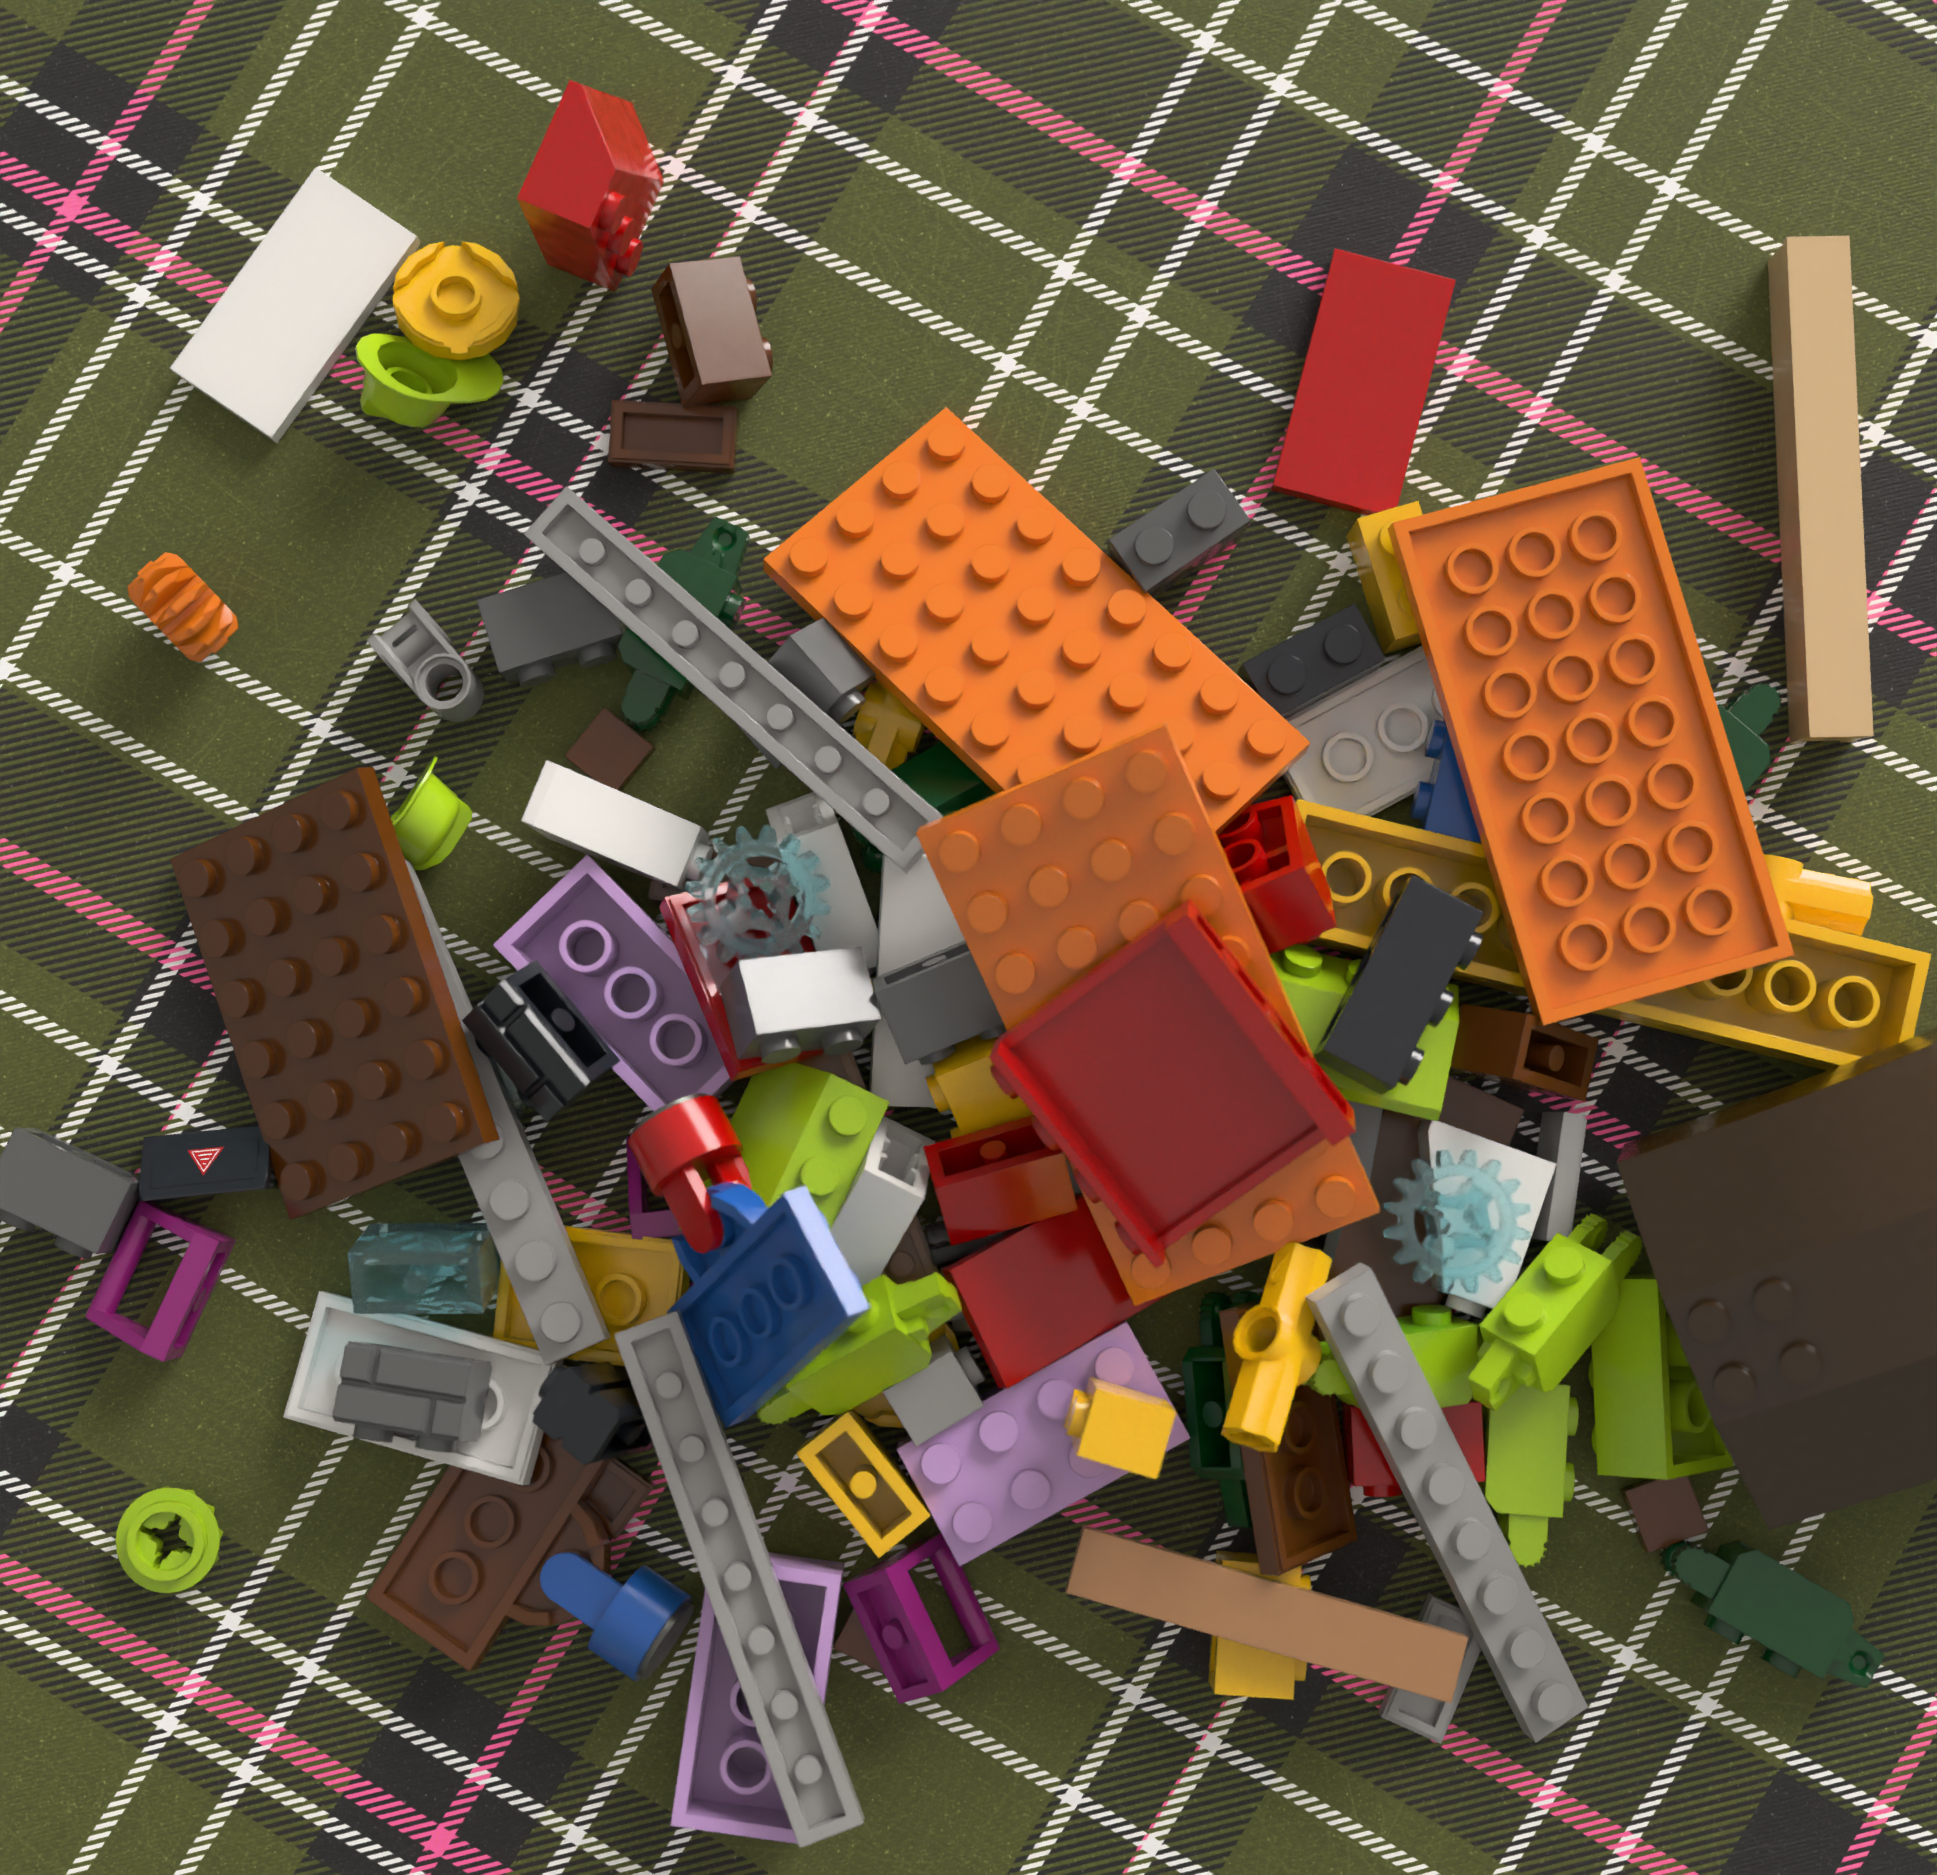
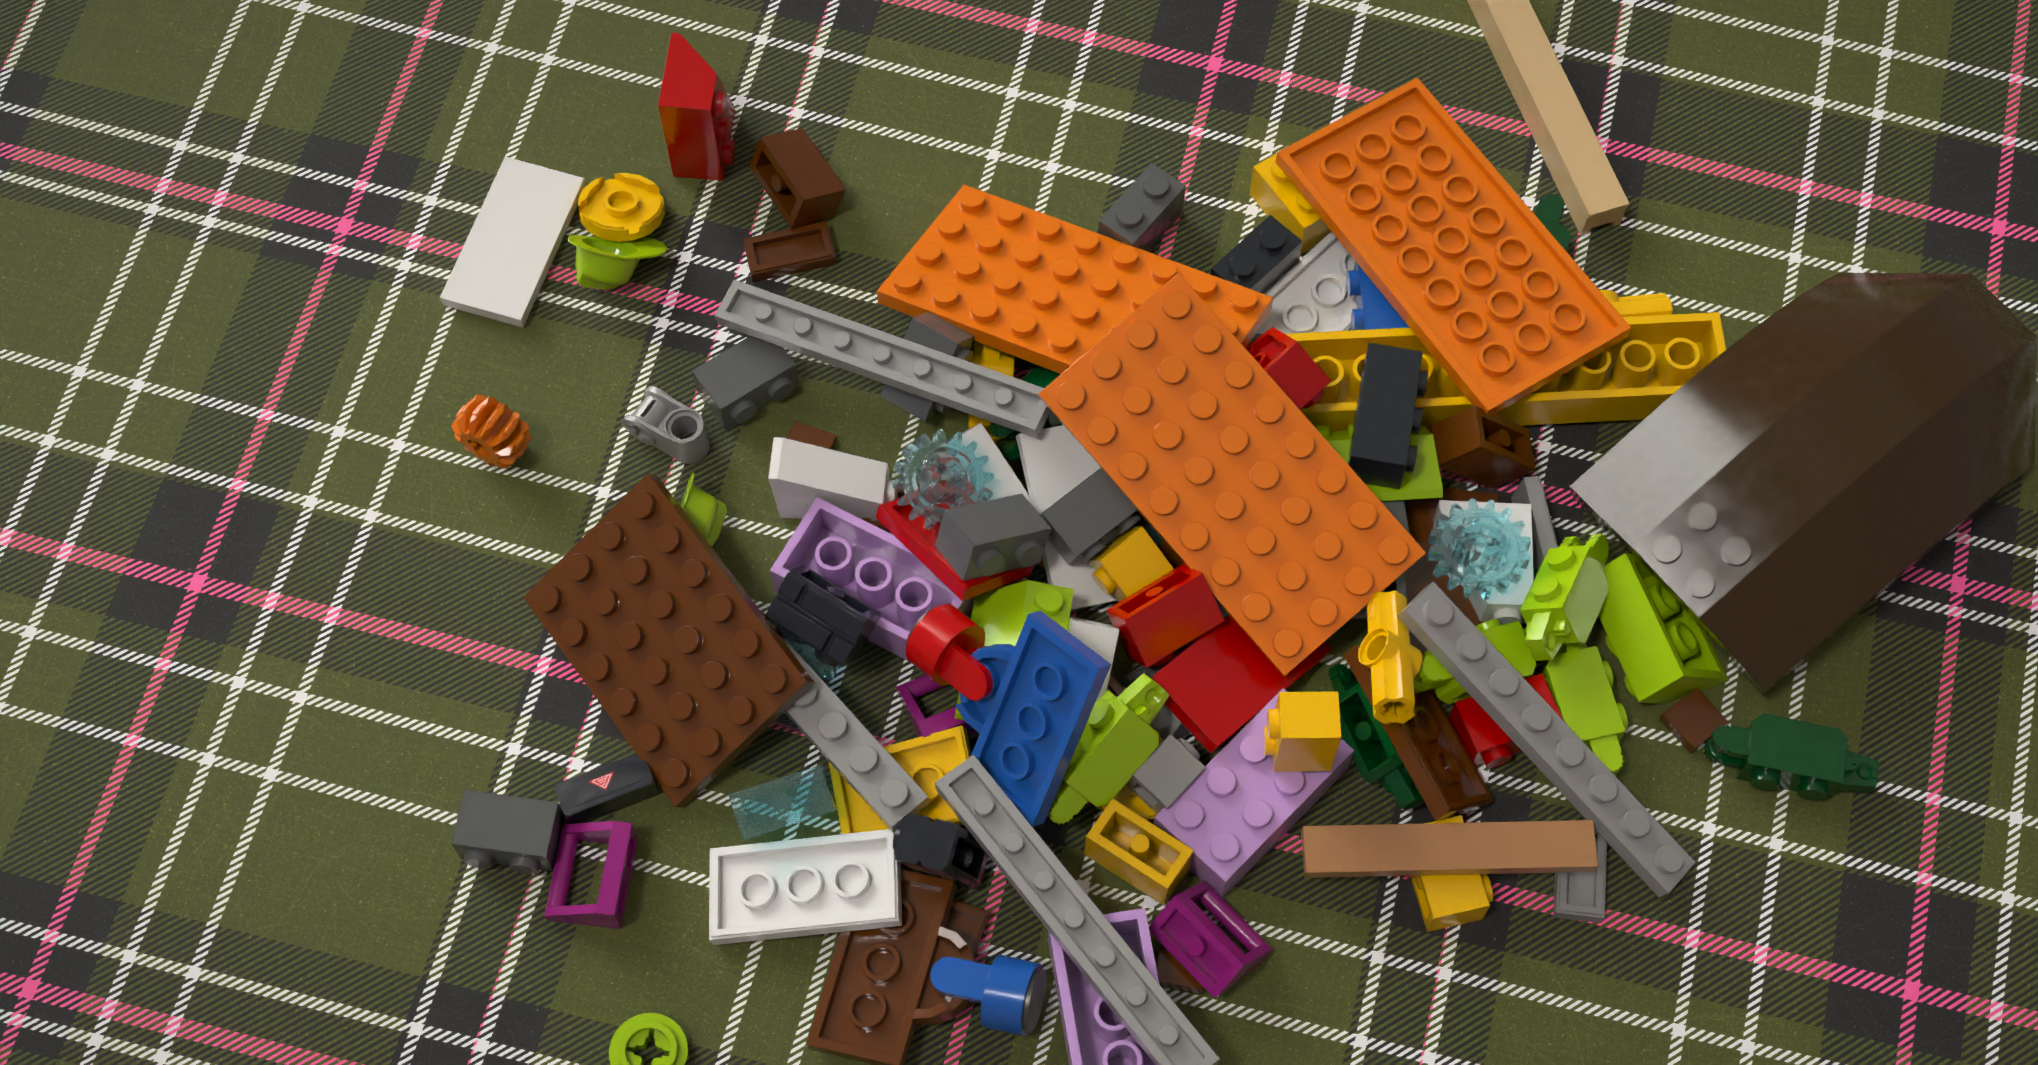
camera: 15 degrees left, 20 degrees down
dark grey brick [332,1341,492,1453] -> none
dark green hinge [618,517,750,733] -> none
red panel [989,898,1356,1269] -> none
red tile [1271,248,1456,516] -> none

